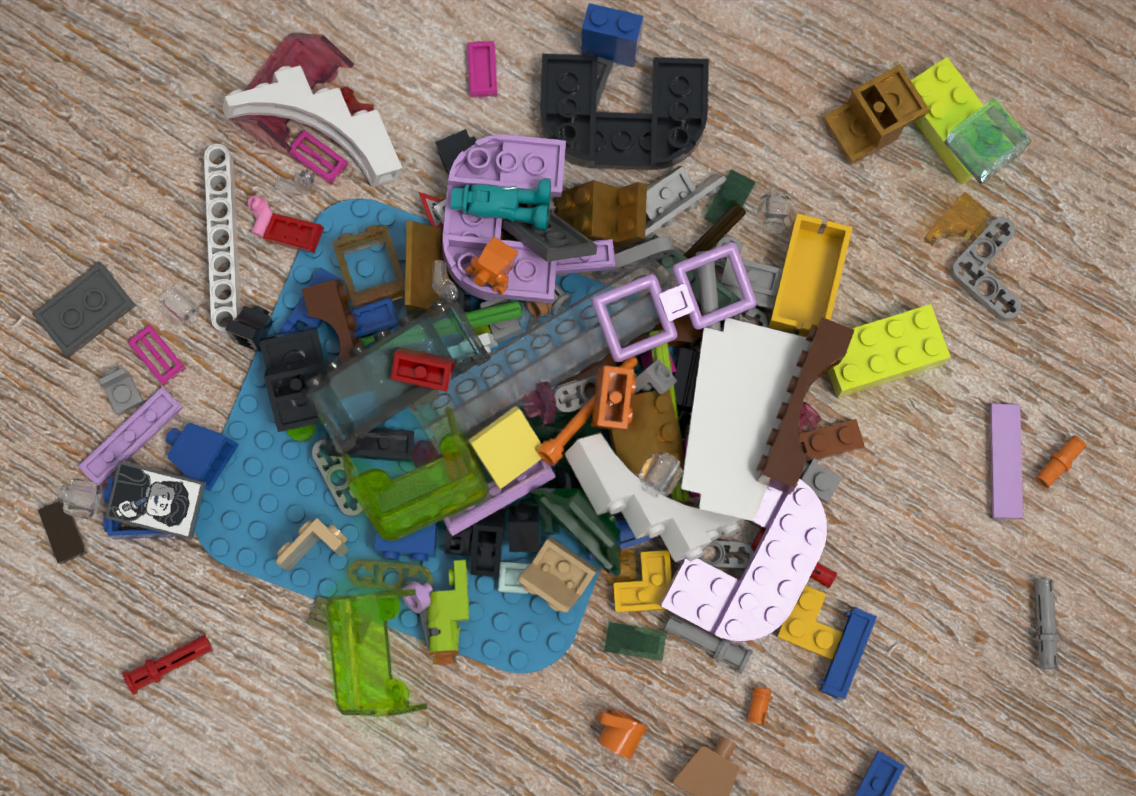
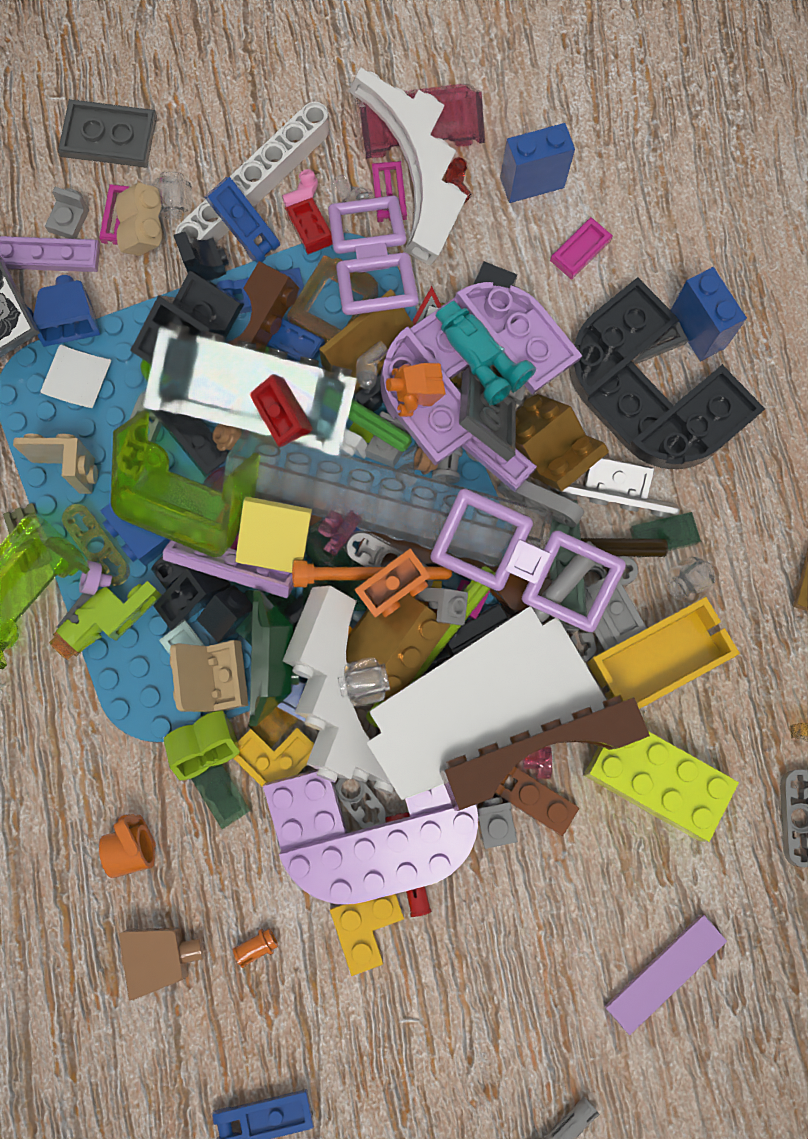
camera: 45 degrees right, 0 degrees up
light grey pin [664,614,753,675] -> none
blue container [817,607,877,701] -> none
orange pin [1035,435,1087,488] -> none
none -> white sticker [40,345,111,408]
none -> tan brick [116,182,162,256]
none -> lime brick [163,710,240,781]
none -> blue plate [204,177,280,263]
none -> medium nougat plate [213,420,242,451]
none -> lavender bar [328,196,419,315]
none -> blue brick [500,123,575,203]

